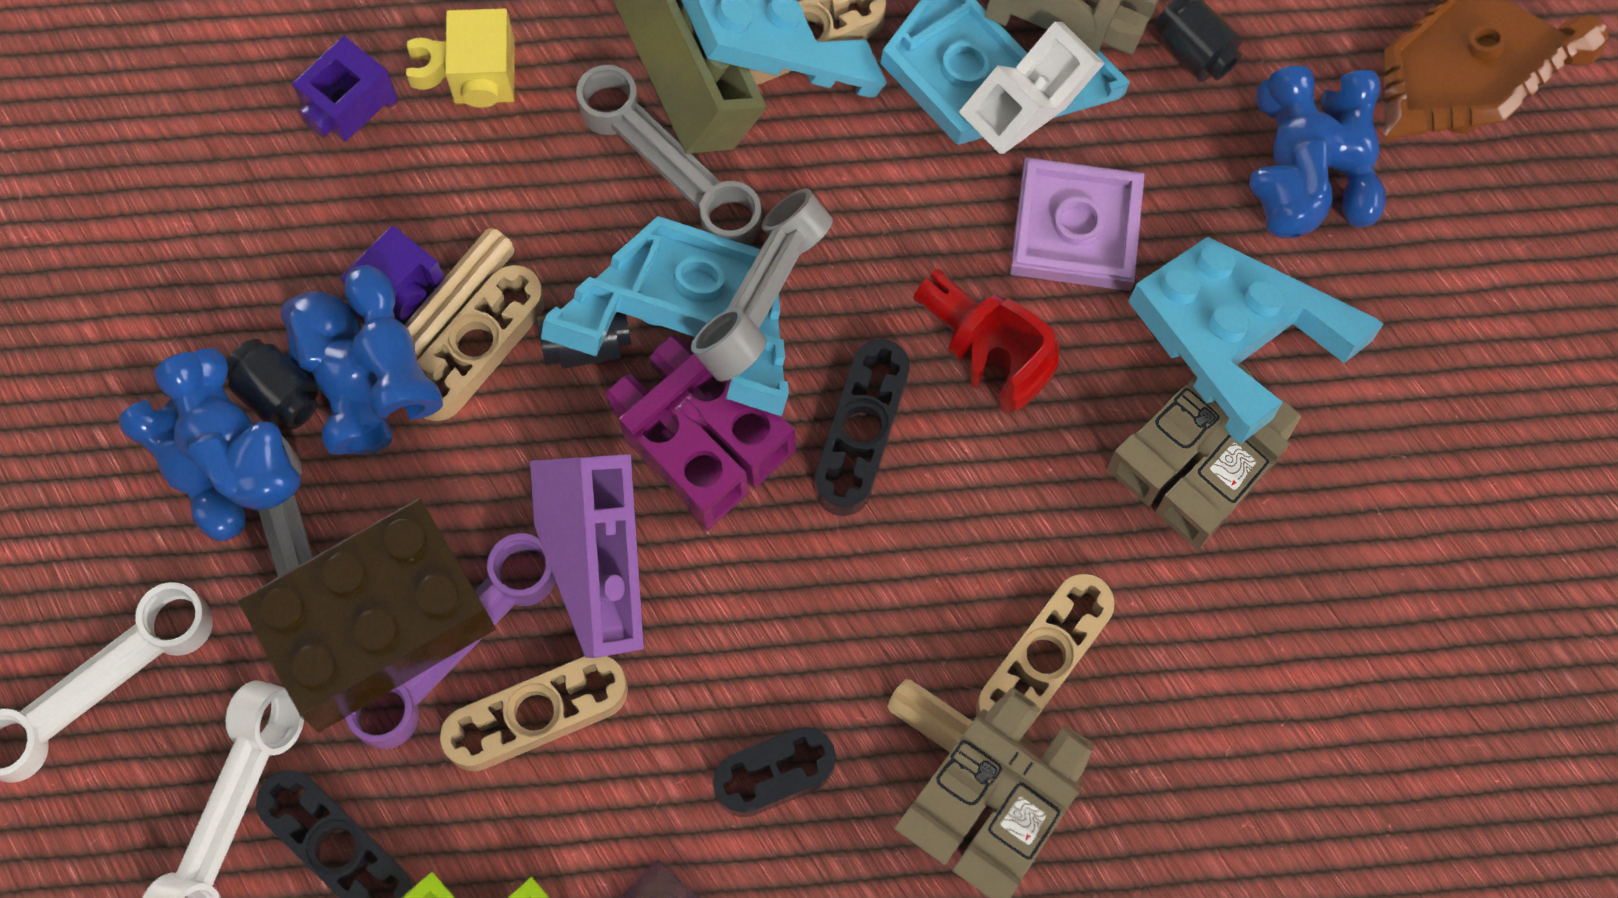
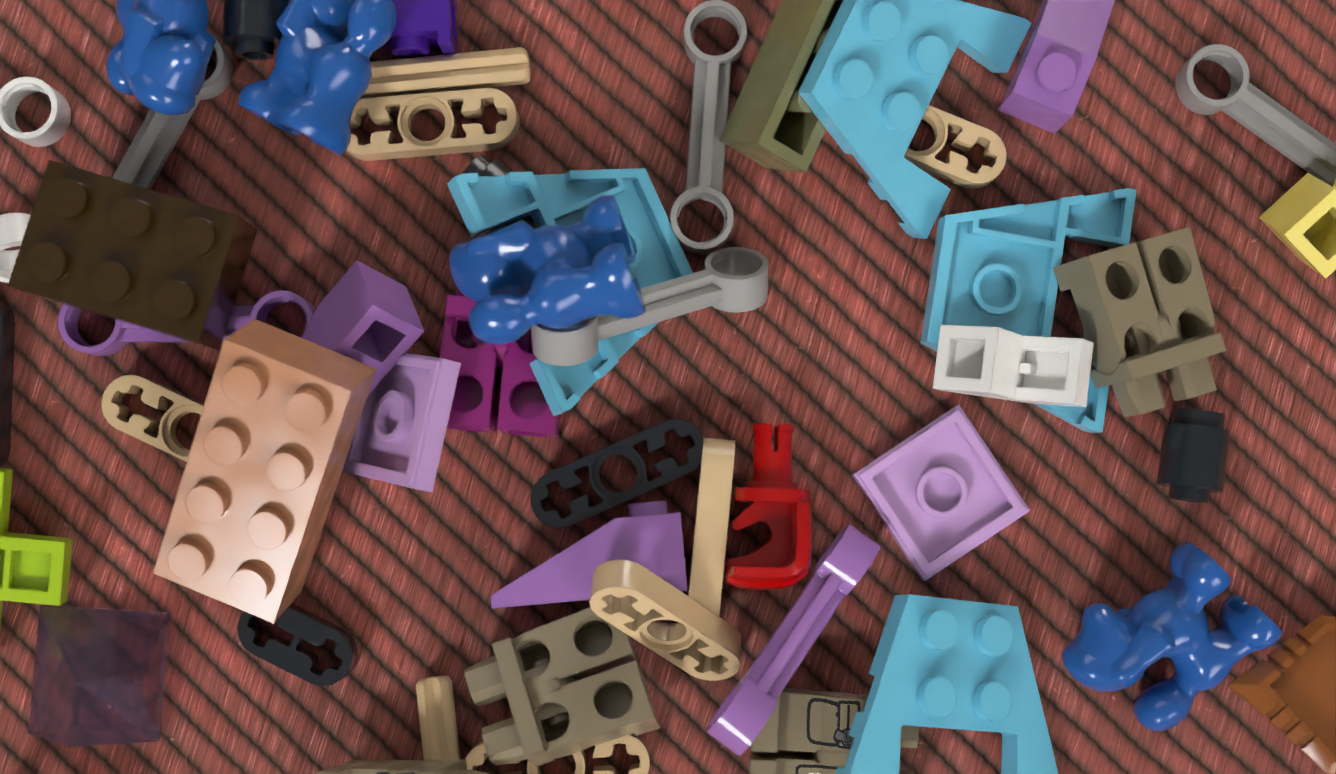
camera: 50 degrees right, 15 degrees up
none -> nougat brick [153,319,376,623]
none -> lavender tile [342,353,461,492]
none -> blue animal [449,195,646,345]
none -> dark tan hips [464,608,661,767]
none -> medium lavender slope [491,501,688,608]
none -> tan beam [589,560,741,681]
none -> tan beam [688,437,735,617]
none -> medium lavender piece [706,523,880,756]

